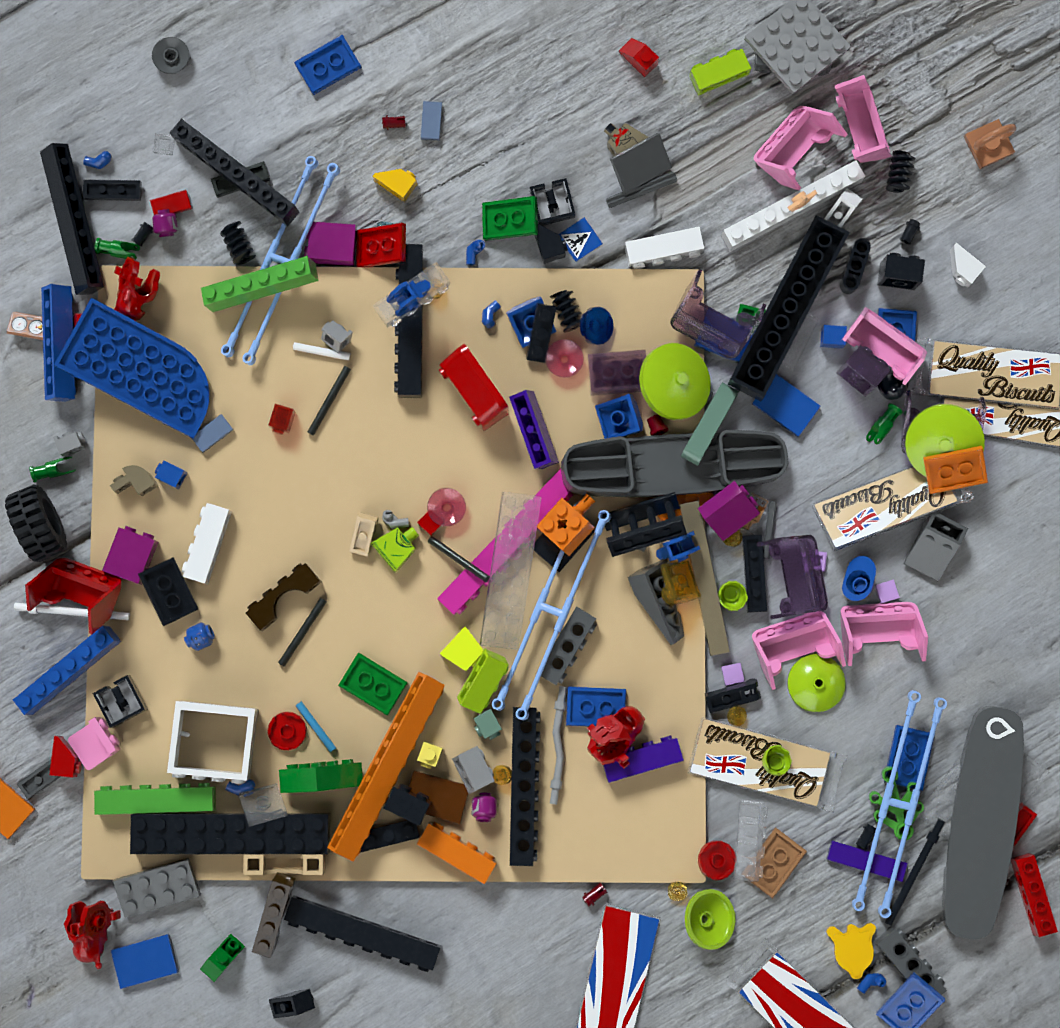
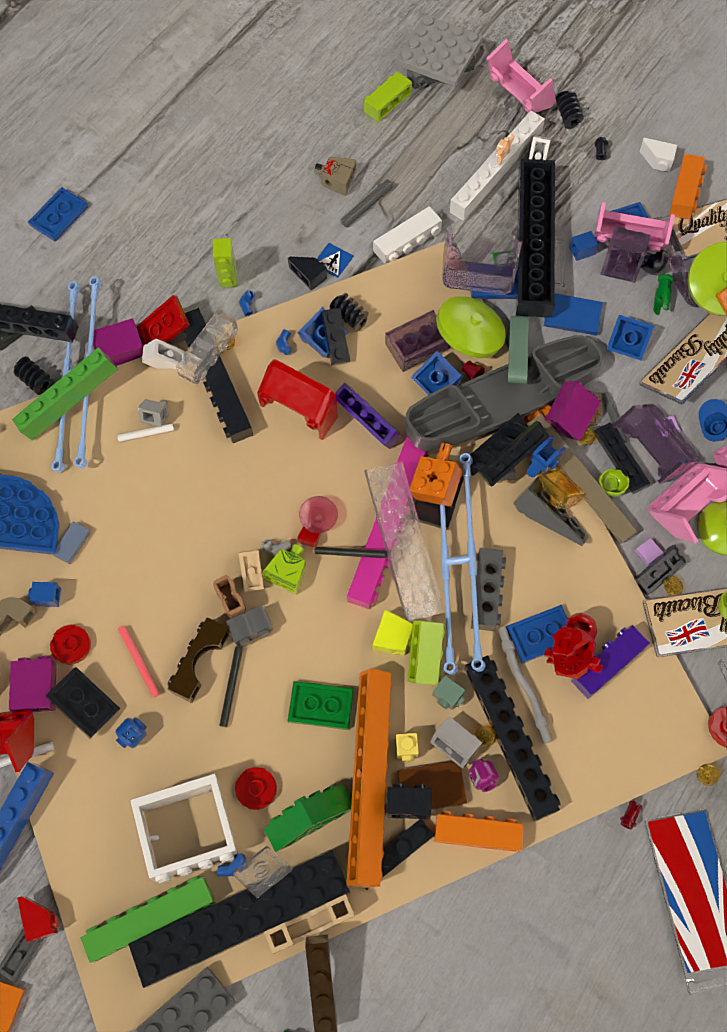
camera: 20 degrees left, 15 degrees down
bright pink bracket [68,717,121,770] -> none
piece [92,675,148,728] -> none
white brick [182,503,232,585] -> none
clear red brick [268,404,296,435] -> none
black brick [284,895,441,972] -> none
dark azure bar [296,701,336,752] -> none
pearl dark grey bar [307,366,351,436] -> none
yellow slope [373,169,418,203] -> none
dark red pin [382,115,405,130] -> none
blue hinge [386,280,431,316] -> none
sand blue tile [421,101,442,141] -> none
green tile [482,196,538,241] -> none
piece [530,178,575,226] -> none
clear pink dish [545,339,584,378] -> none
clear blue tile [580,307,614,345] -> none
dark grey tile [610,133,672,194] -> none
red slope [618,38,659,78] -> none
bright pink windscreen [754,106,848,190] -> none
black beam [840,238,871,294] -> none
black brick [877,253,925,290] -> none
nougat tile [964,119,1017,169] -> none
none -> red tile [50,624,91,665]
none -> coral bar [118,626,160,698]
none -> white slope [142,339,186,369]
none -> lime brick [213,238,238,288]
none -> medium nougat brick [213,575,246,619]
none -> dark grey brick [226,605,274,647]
none -> blue slope [606,315,654,361]
none -> orange brick [669,154,707,219]

